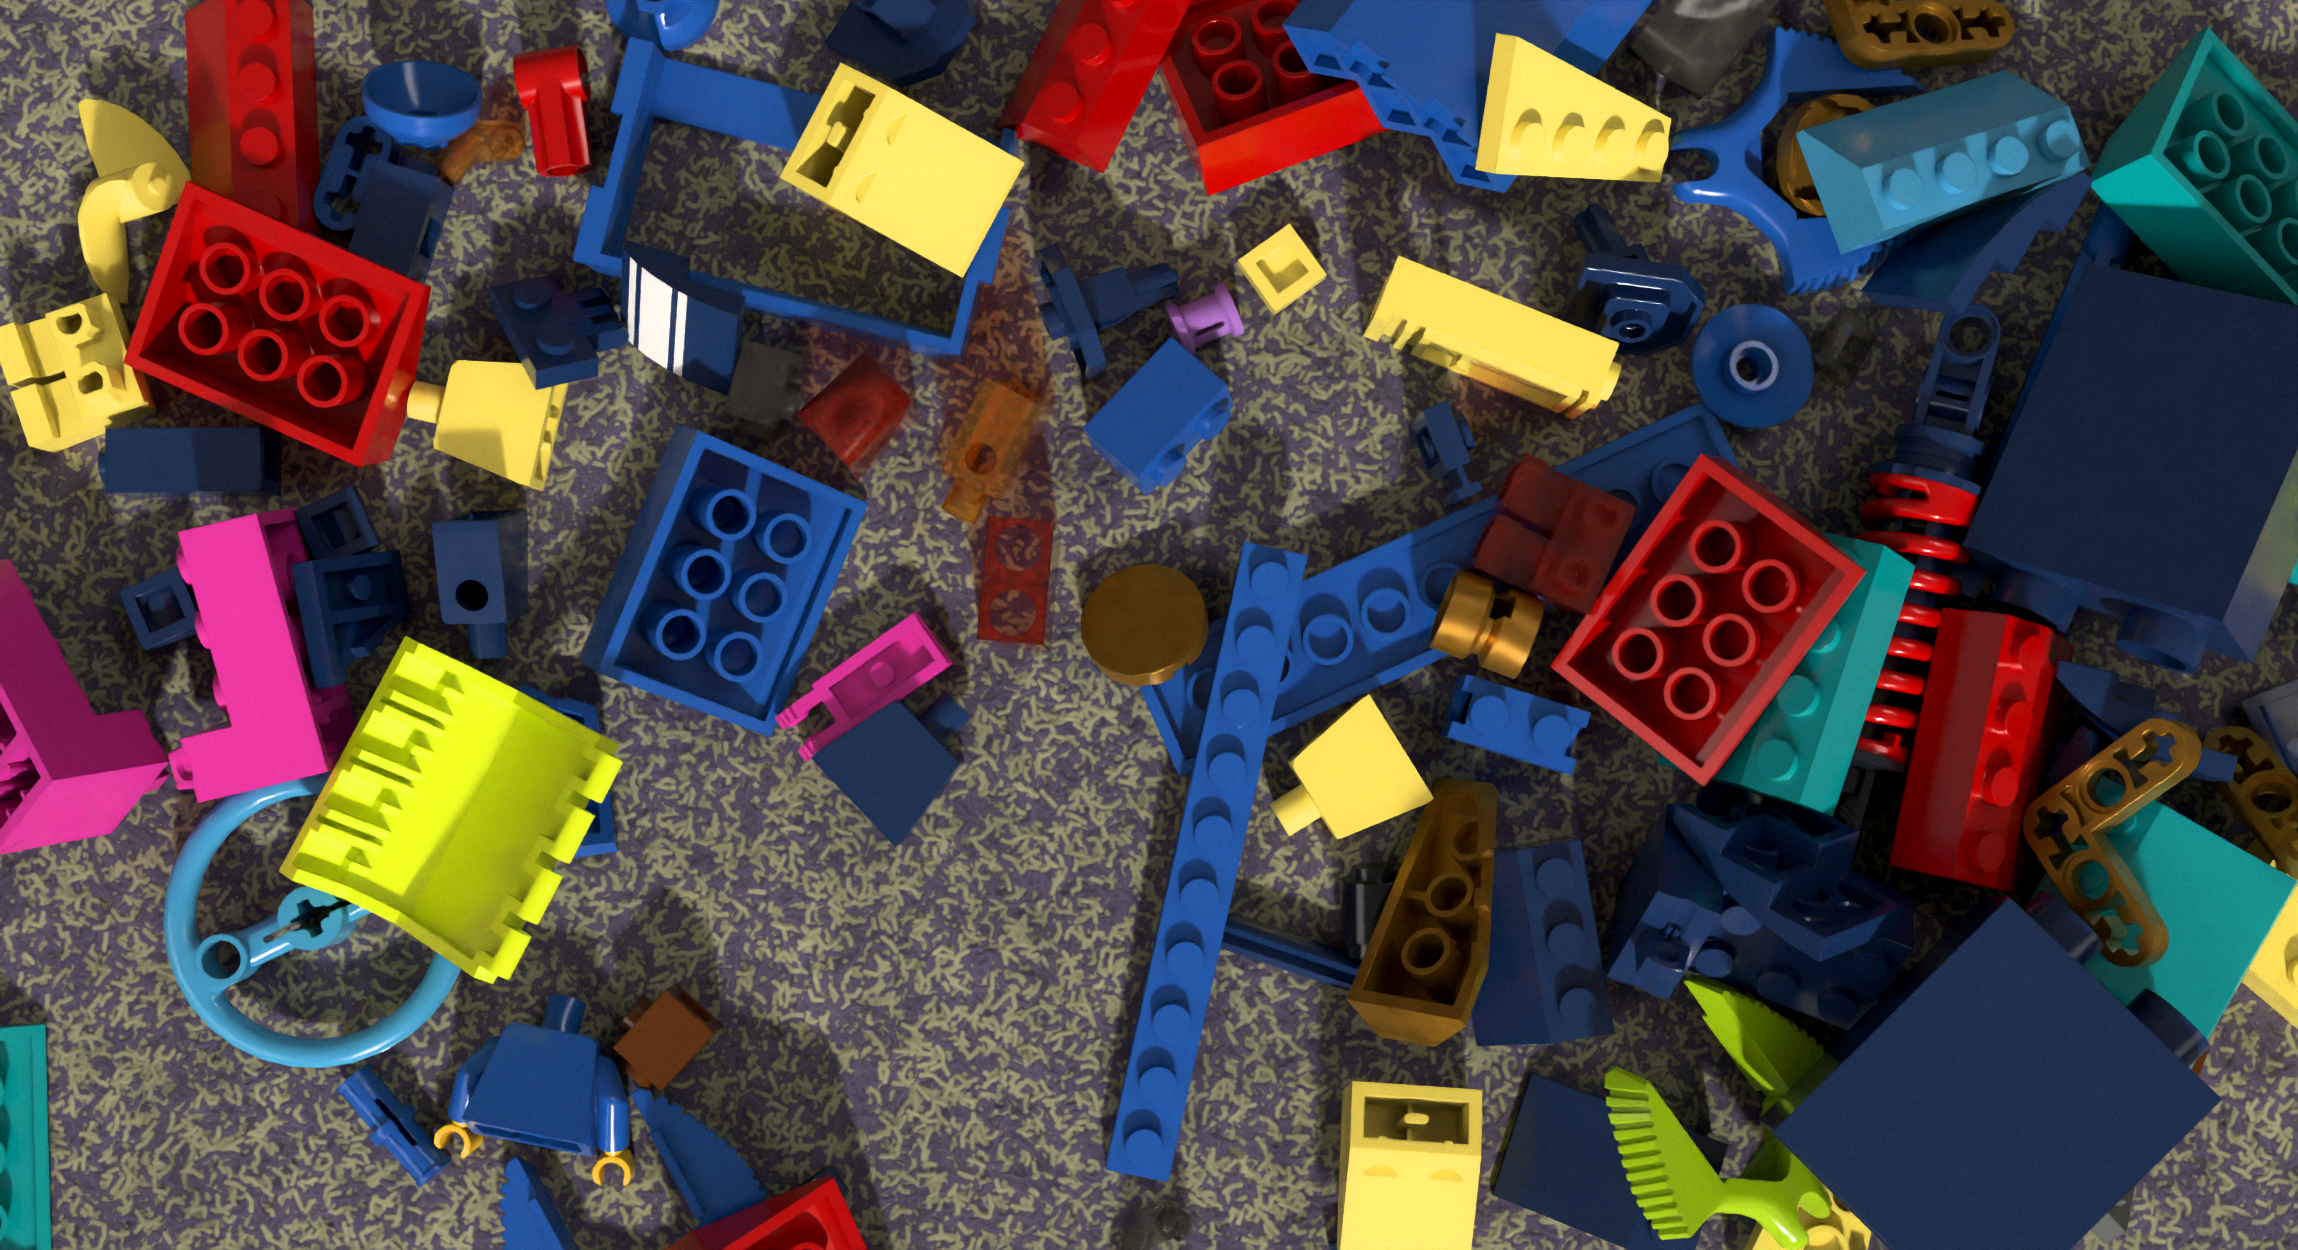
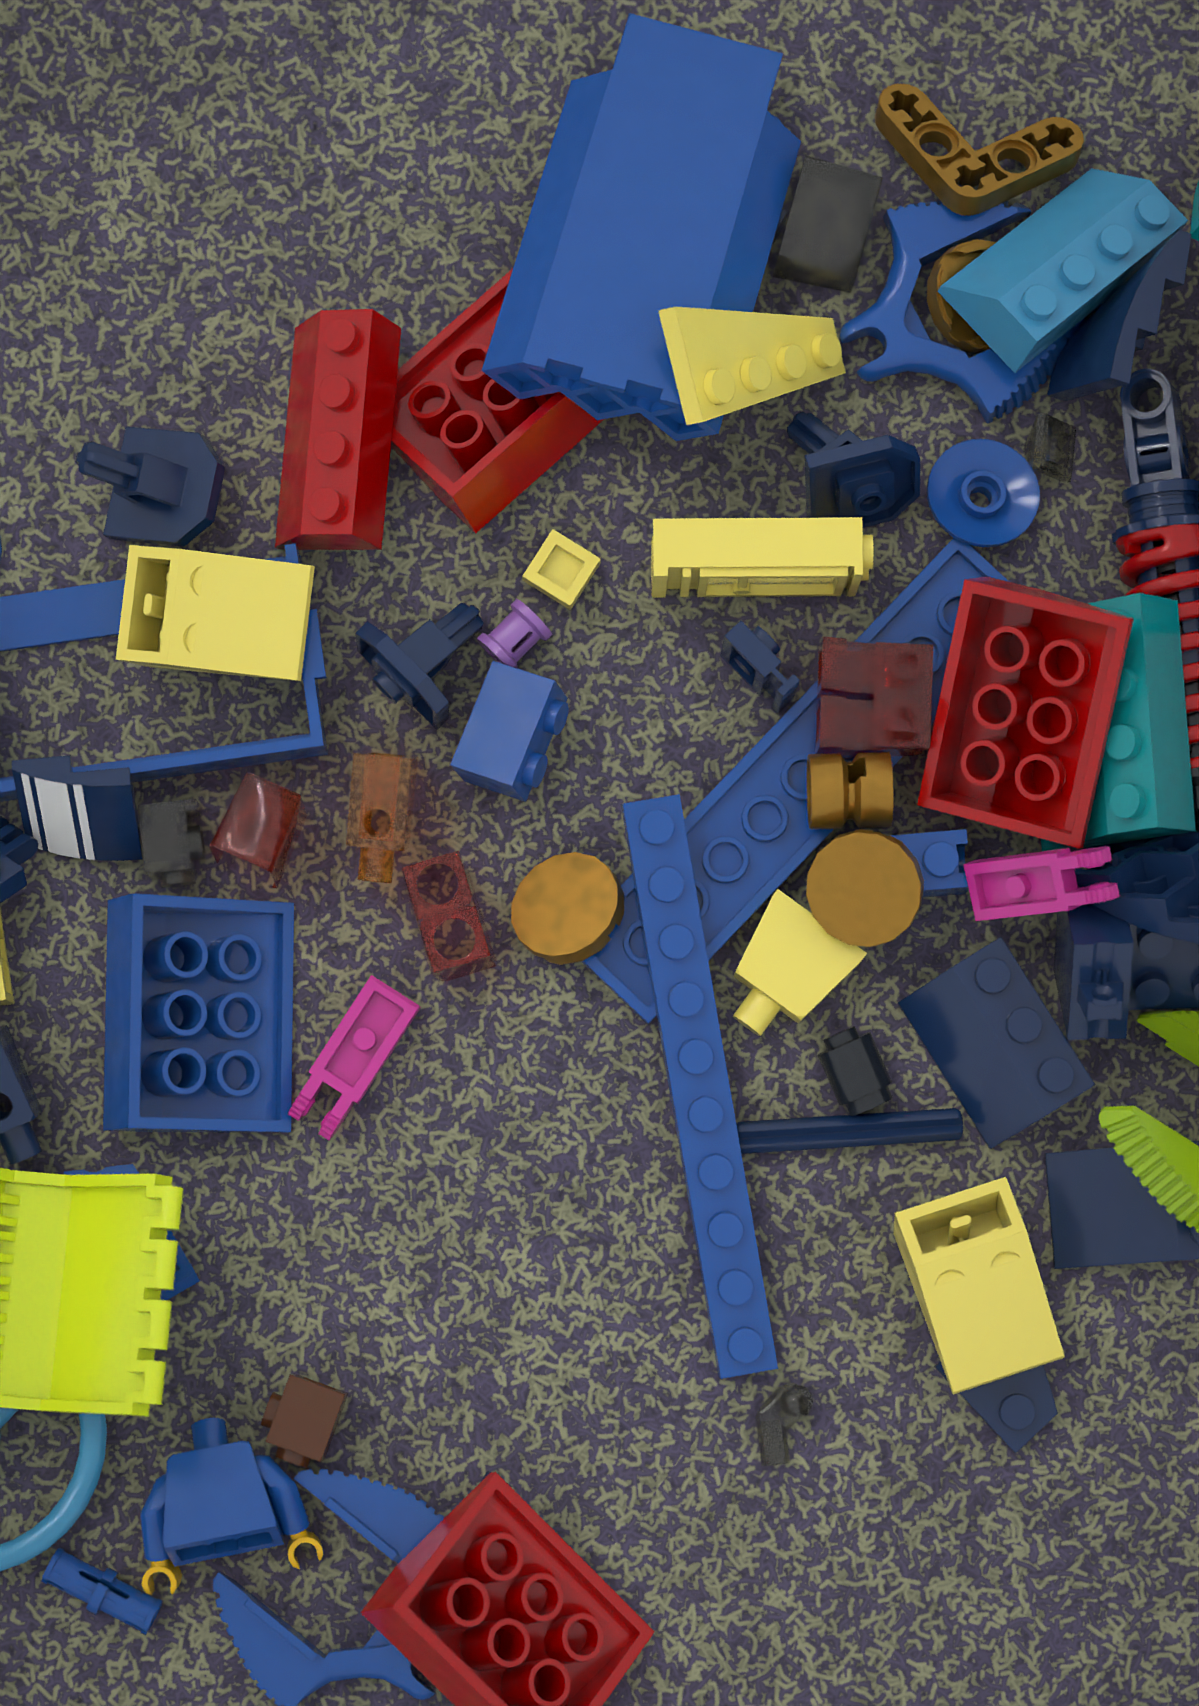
camera: 20 degrees left, 5 degrees down
dark blue torso [811,691,972,847] -> none
pearl gold wedge [1346,777,1498,1047] -> none
none -> pearl gold tile [806,829,924,947]
none -> dark pink hinge [963,846,1120,921]

